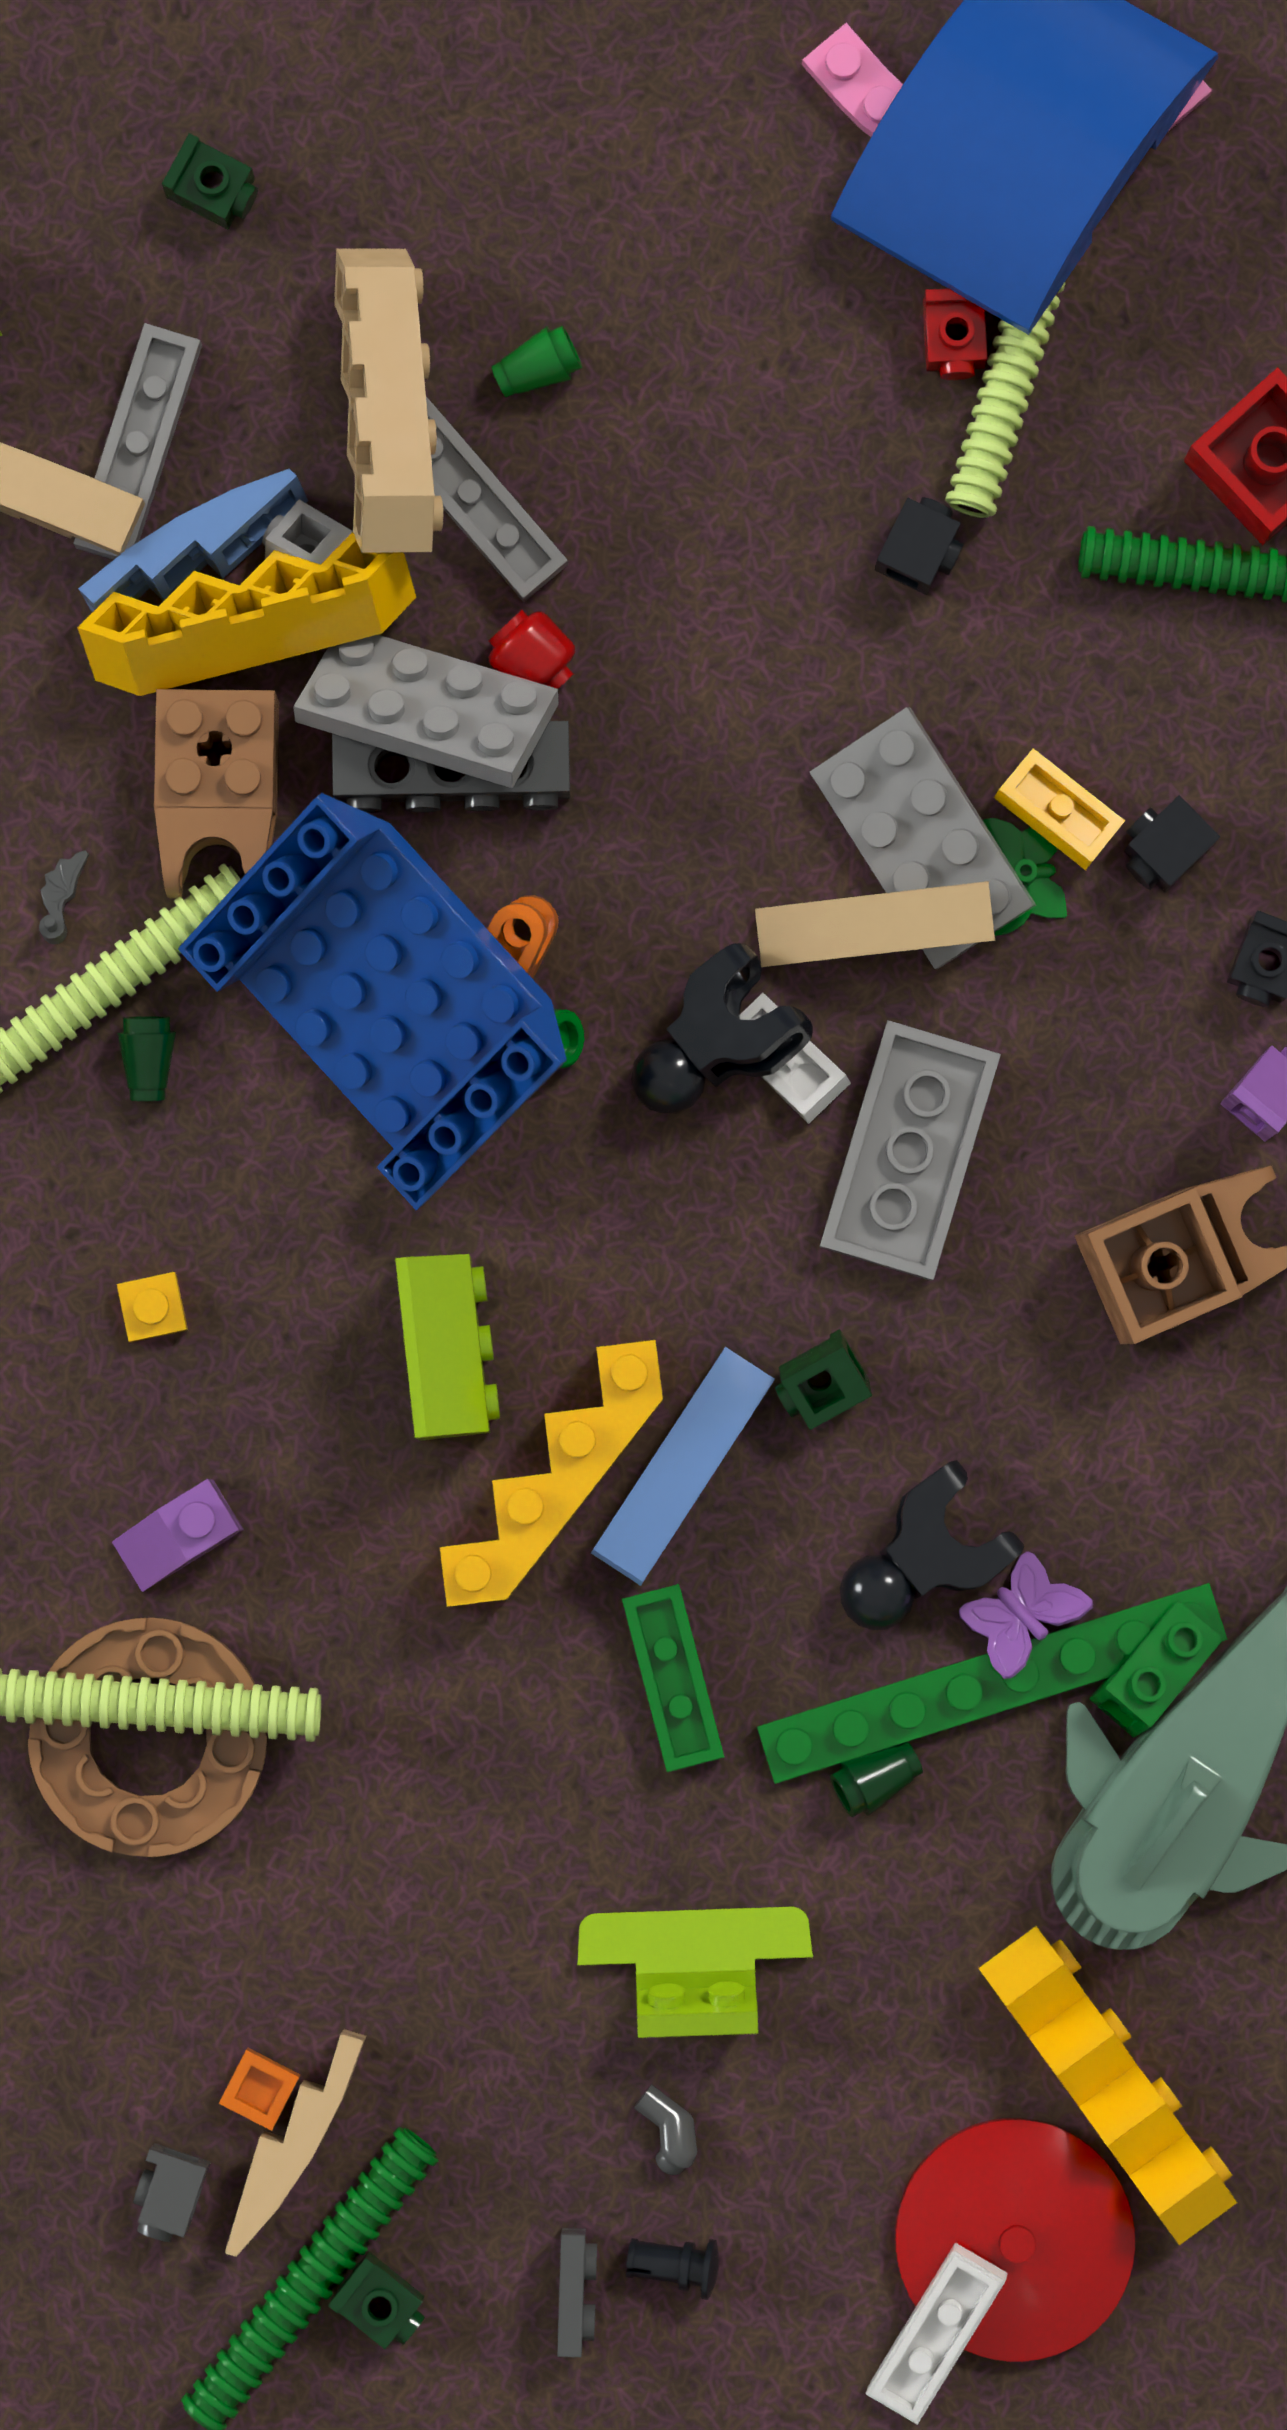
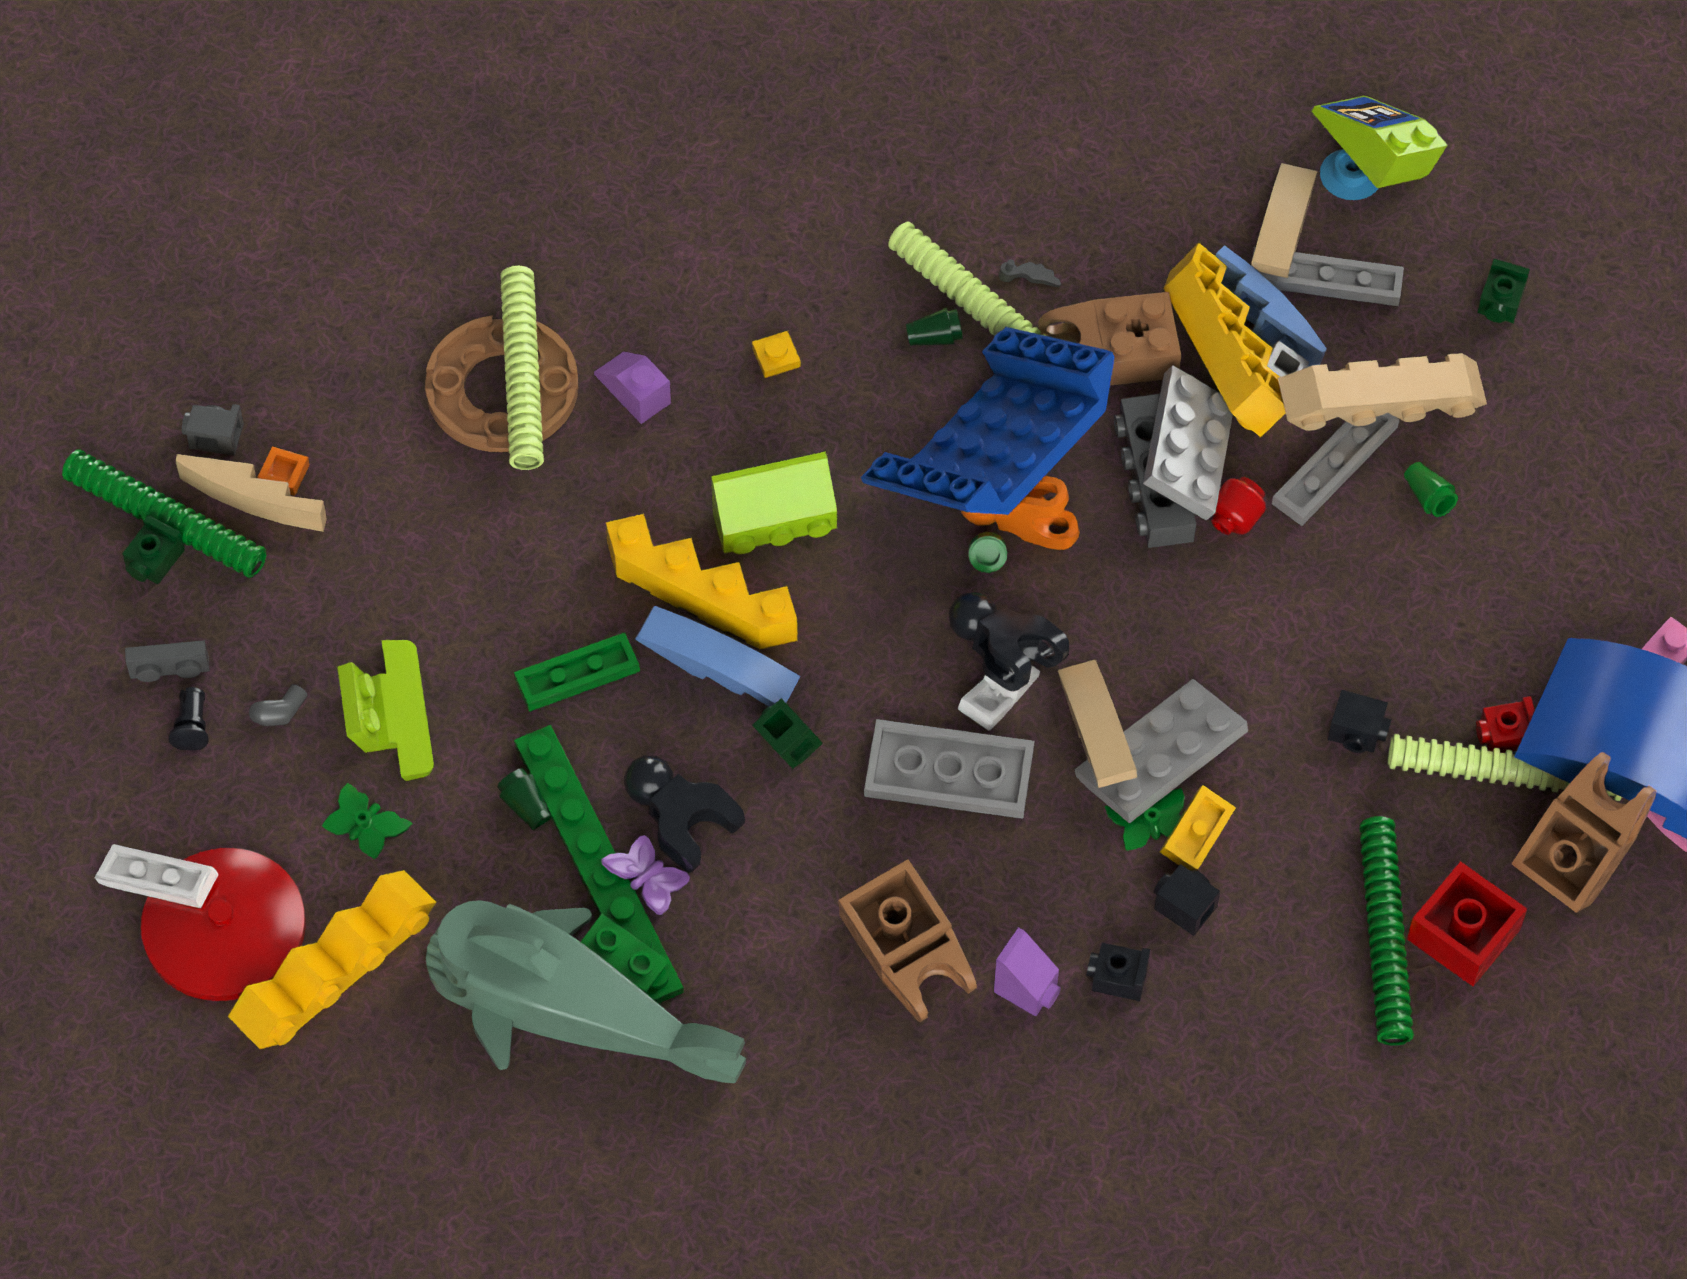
camera: 80 degrees right, 25 degrees down
none -> green piece [322,783,413,859]
none -> medium nougat brick [1512,752,1657,913]

